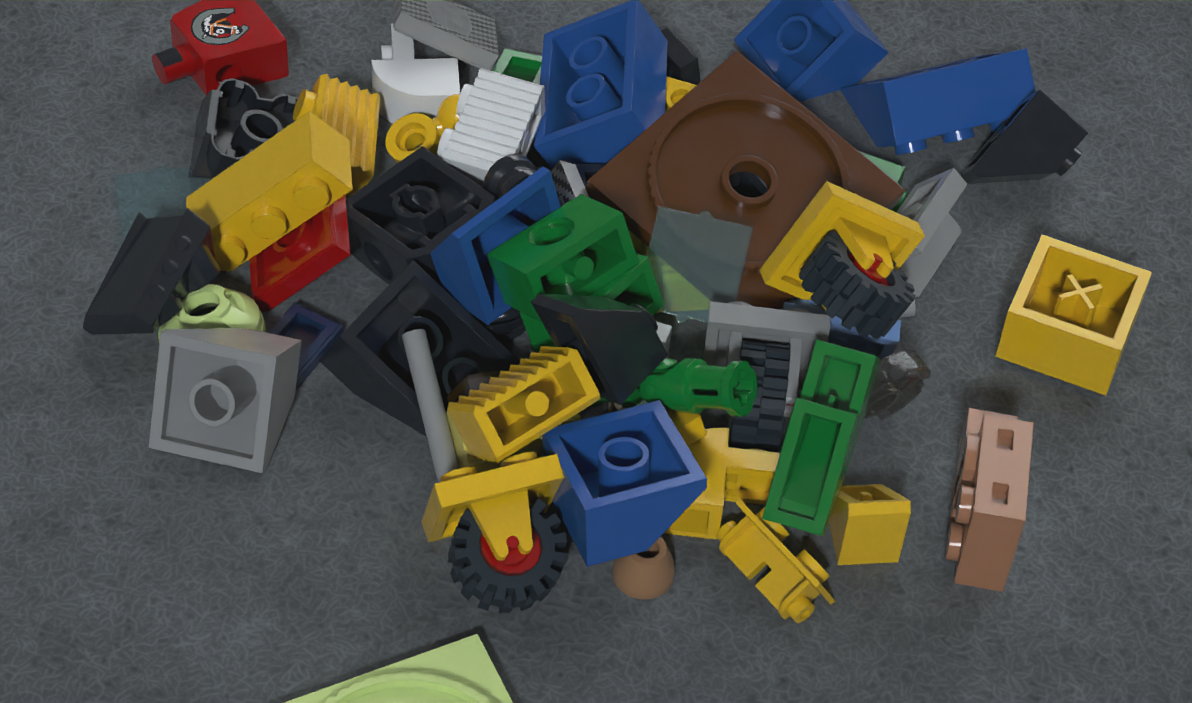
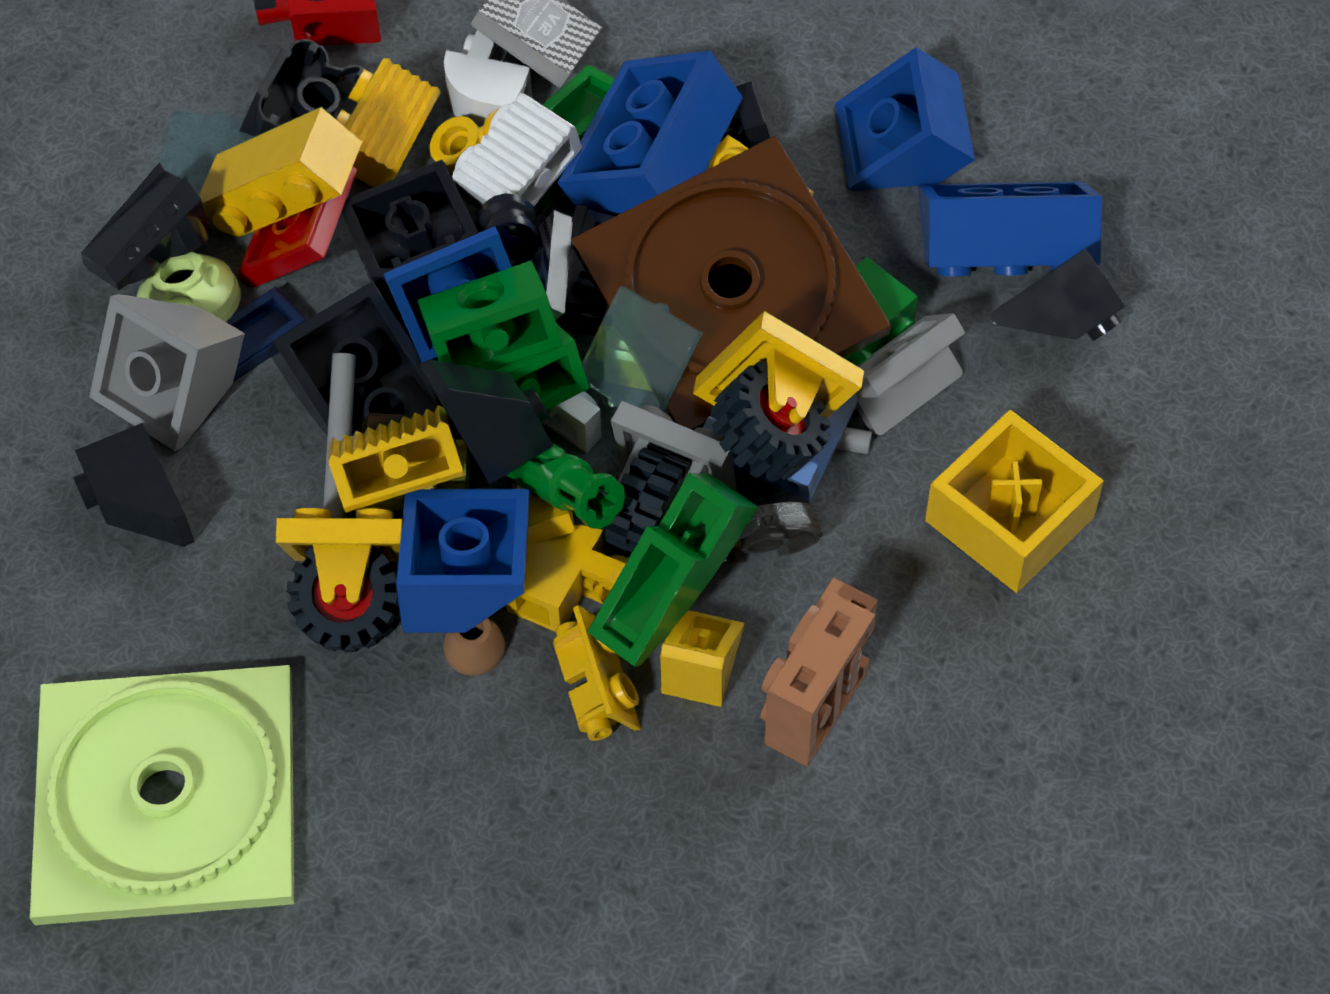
camera: 25 degrees right, 10 degrees up
none -> black slope [73,423,194,547]

